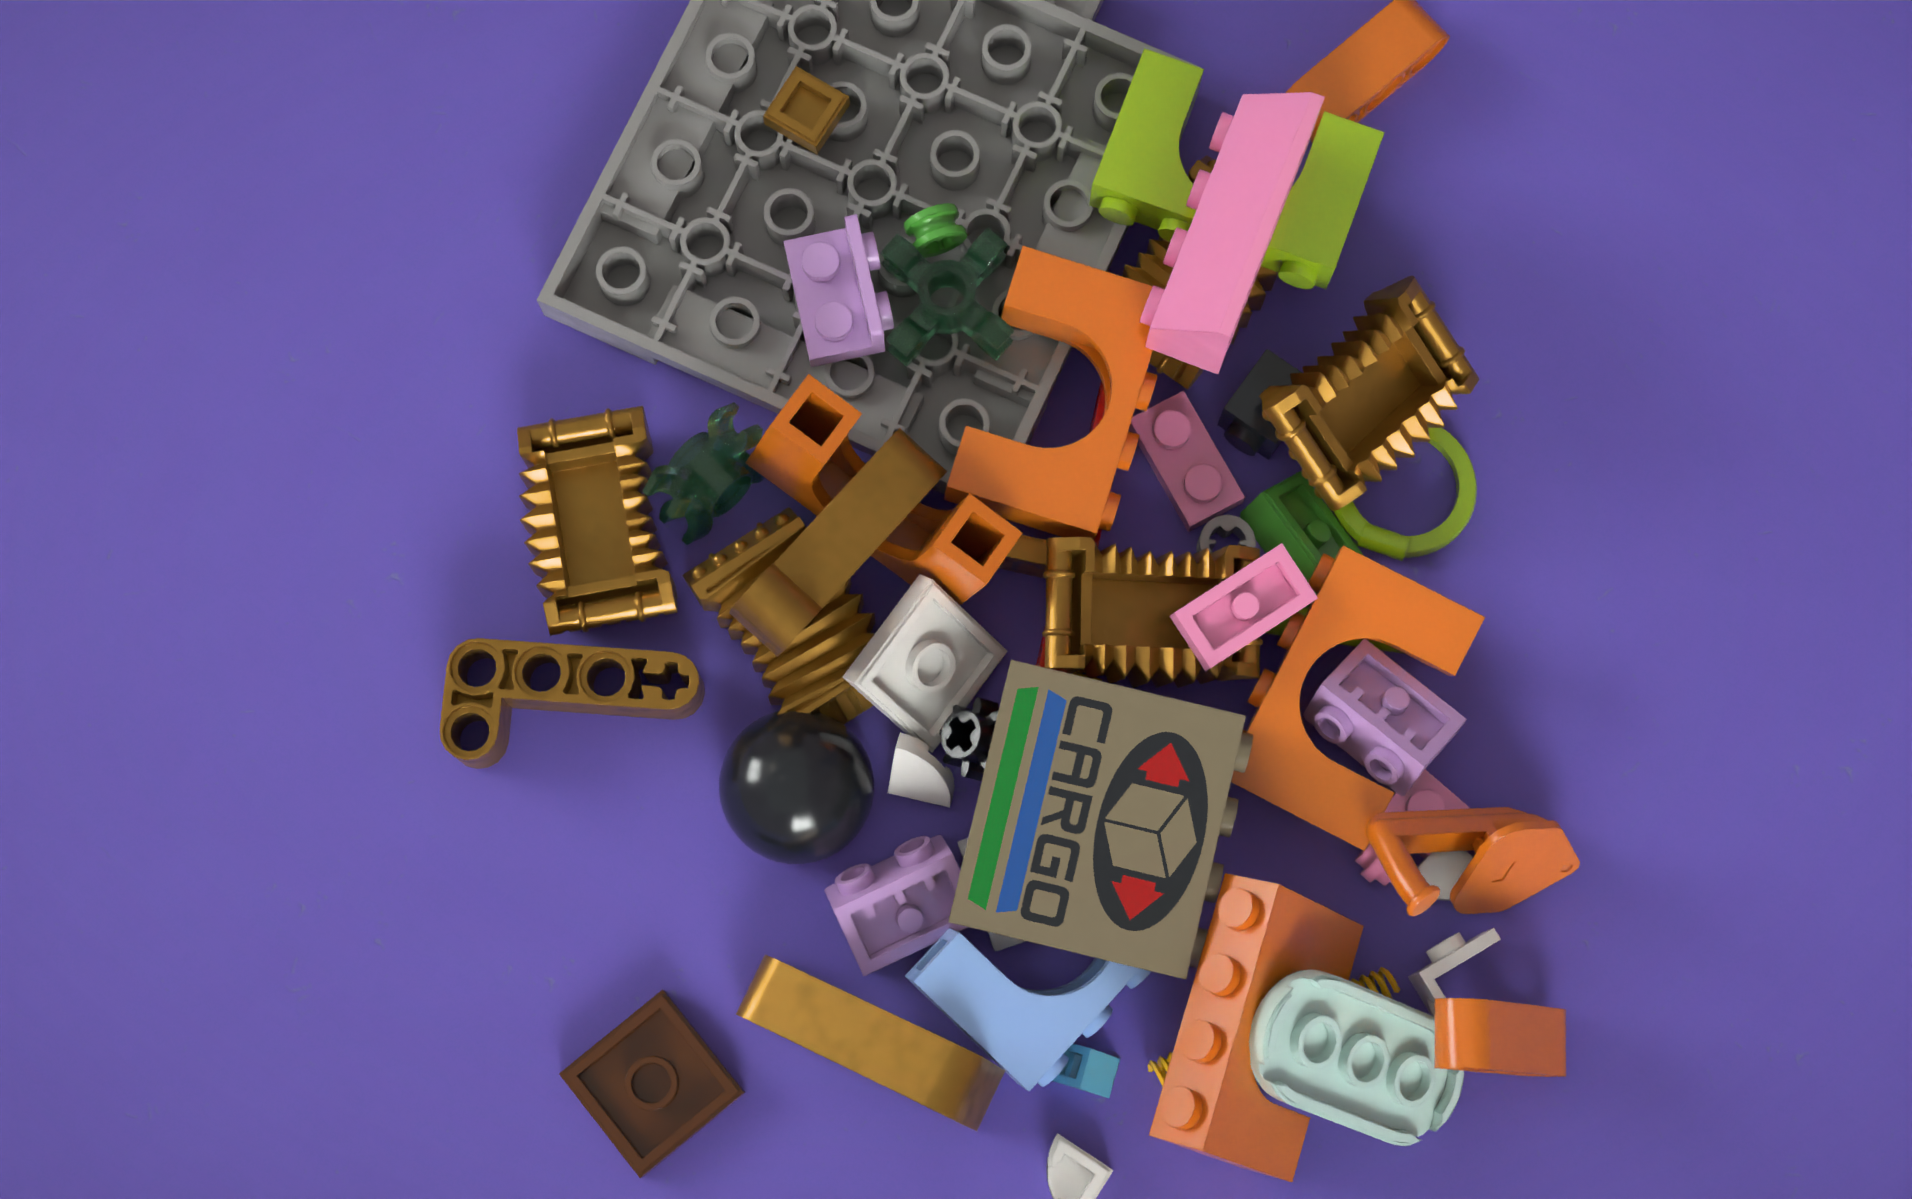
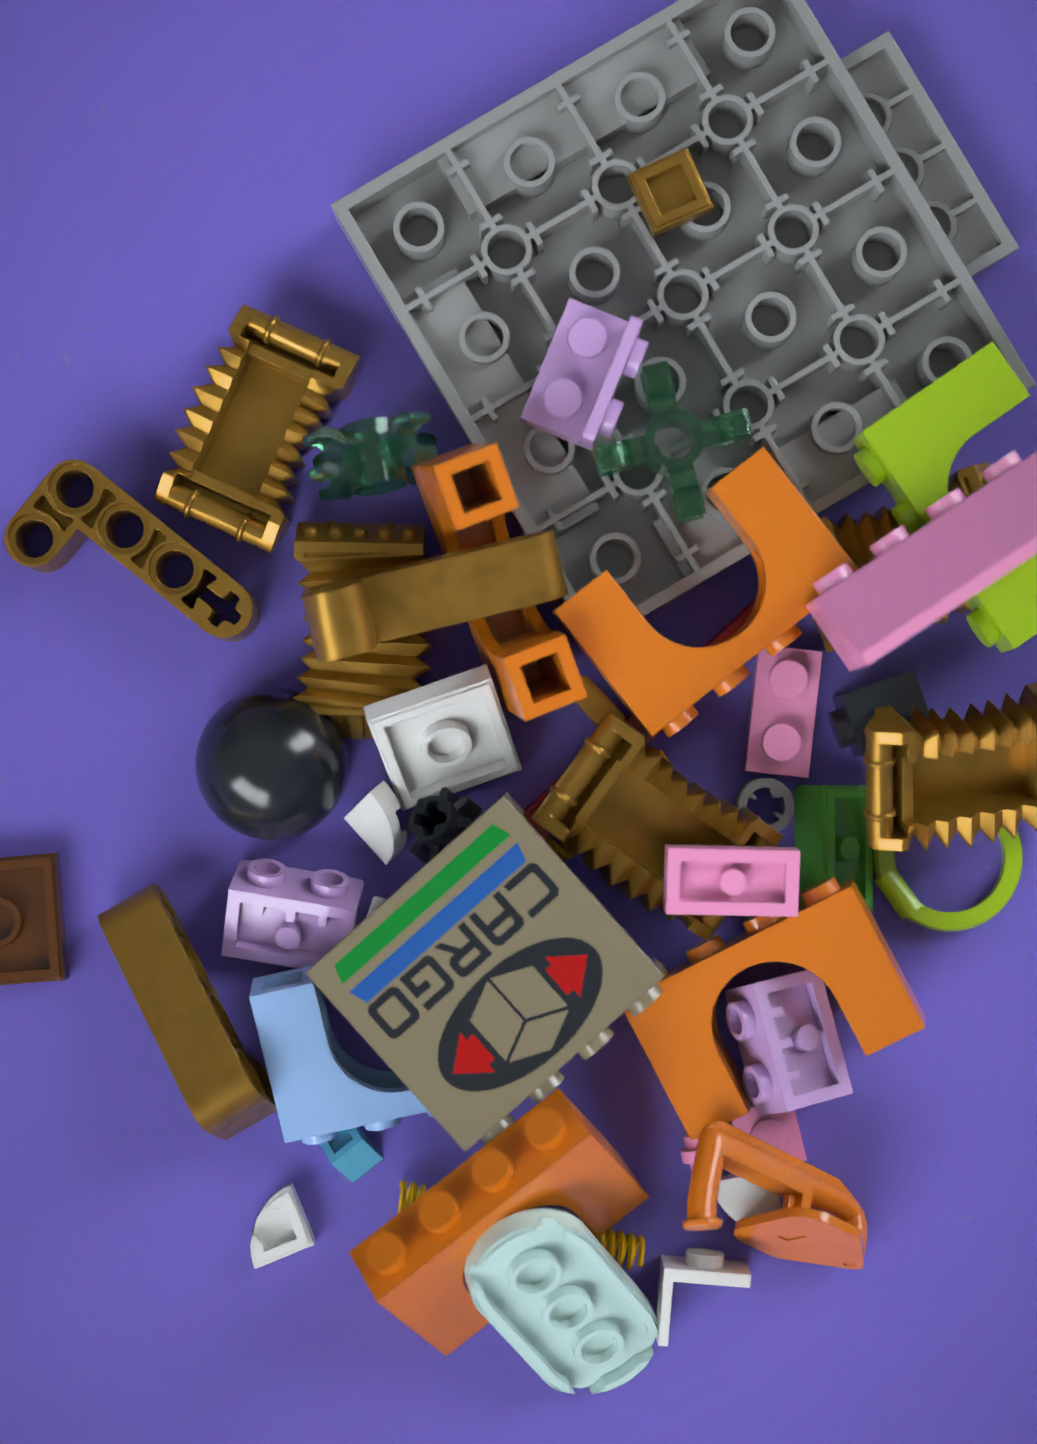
camera: 35 degrees right, 10 degrees up
bright green bush [903,203,967,258] -> none
orange beam [1434,998,1566,1077] -> none

